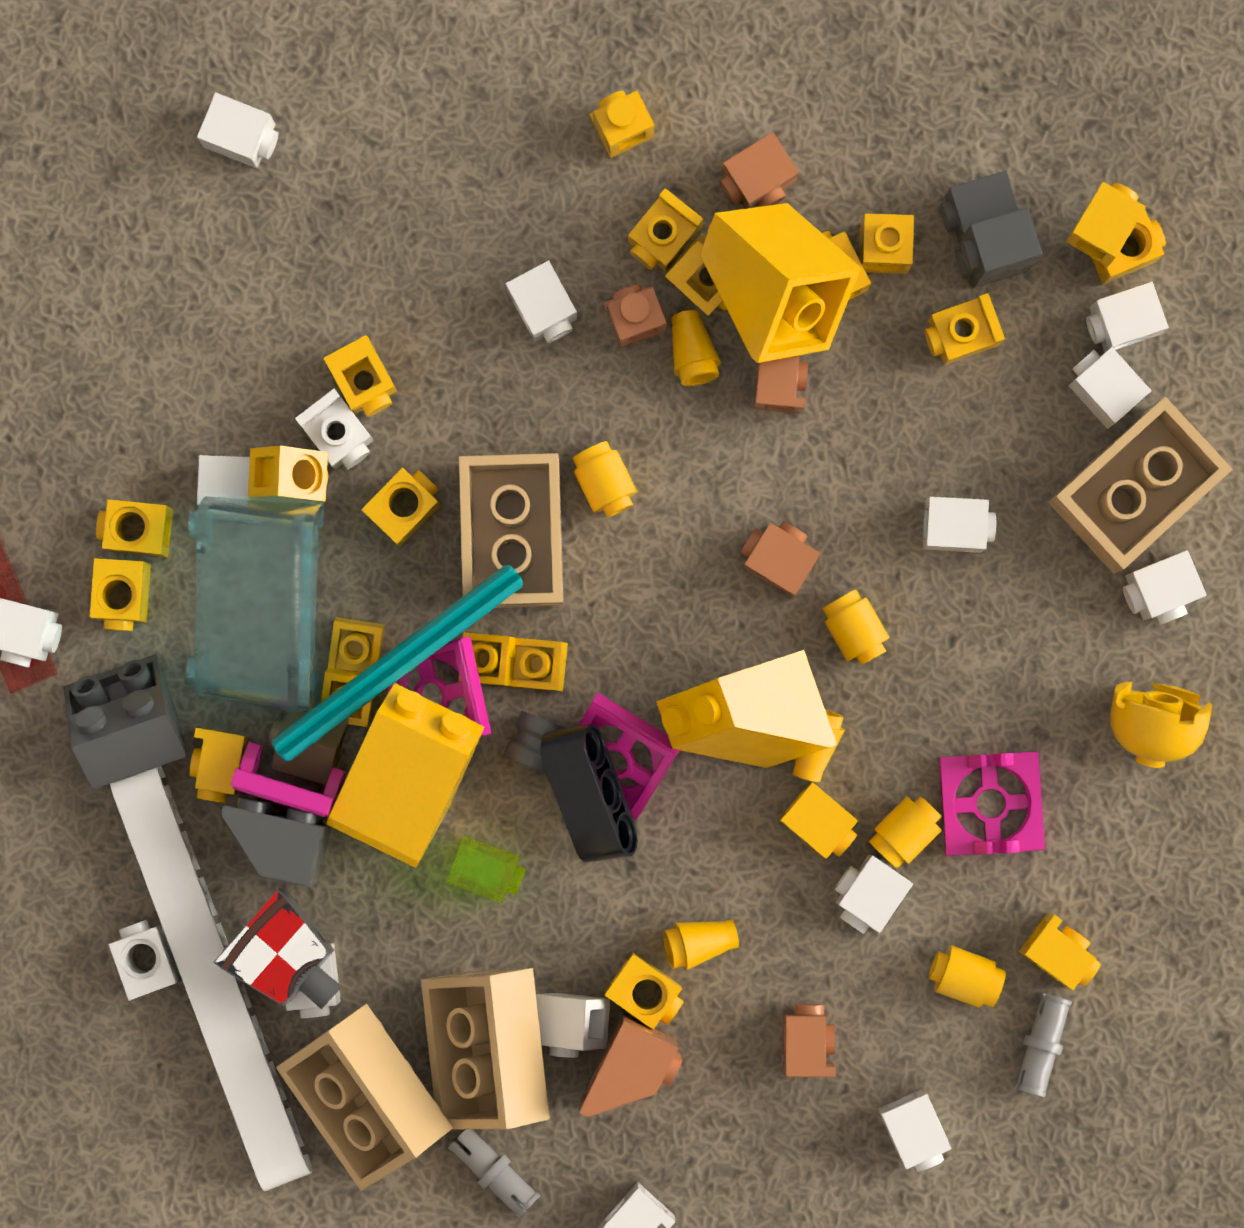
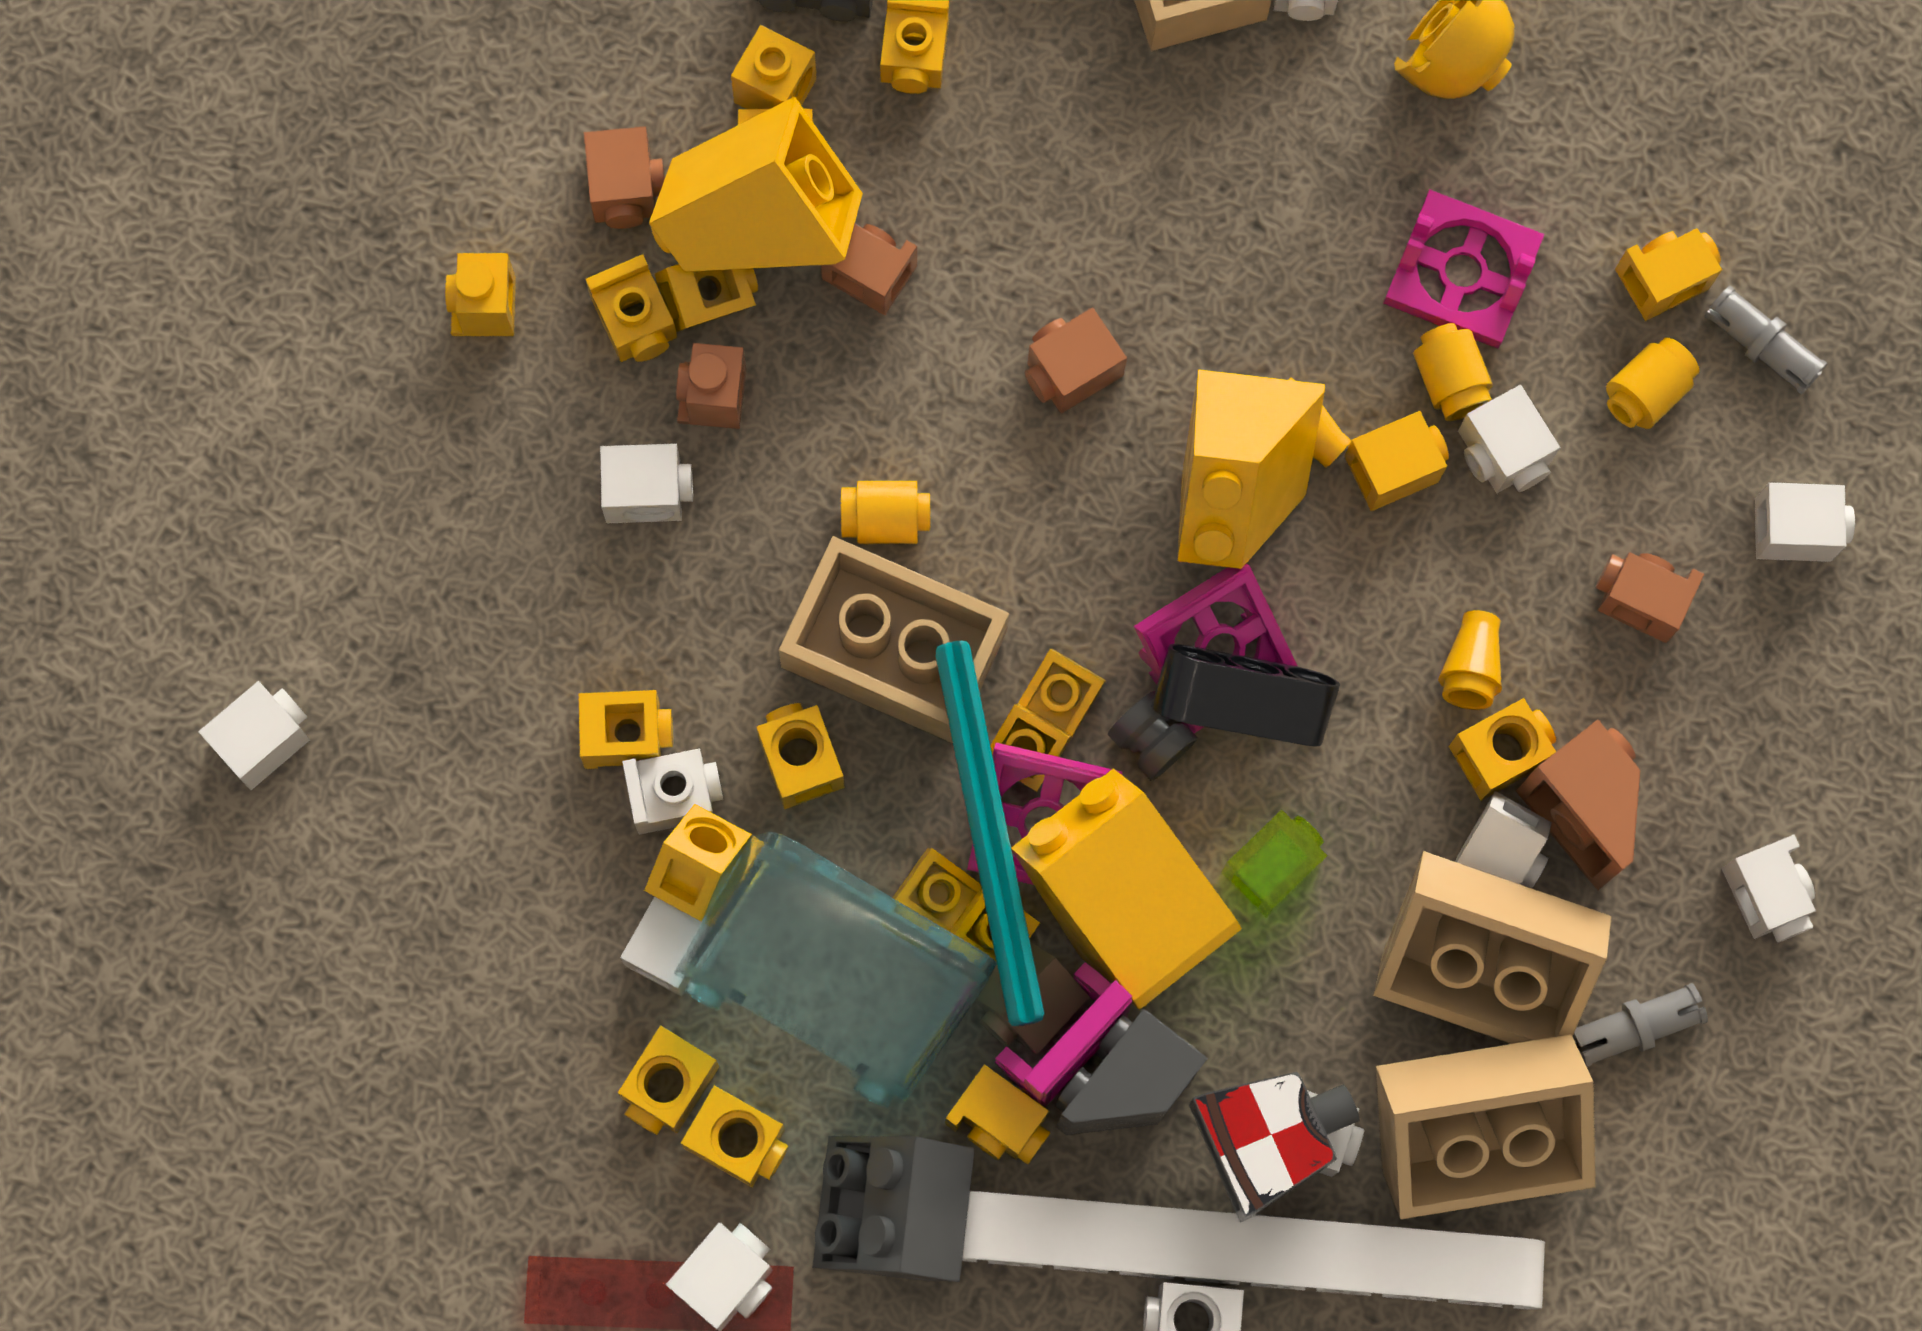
camera: 65 degrees left, 10 degrees down
yellow cone [671,310,721,386] -> none
yellow brick [822,589,890,666] -> none
white brick [922,497,996,553] -> none

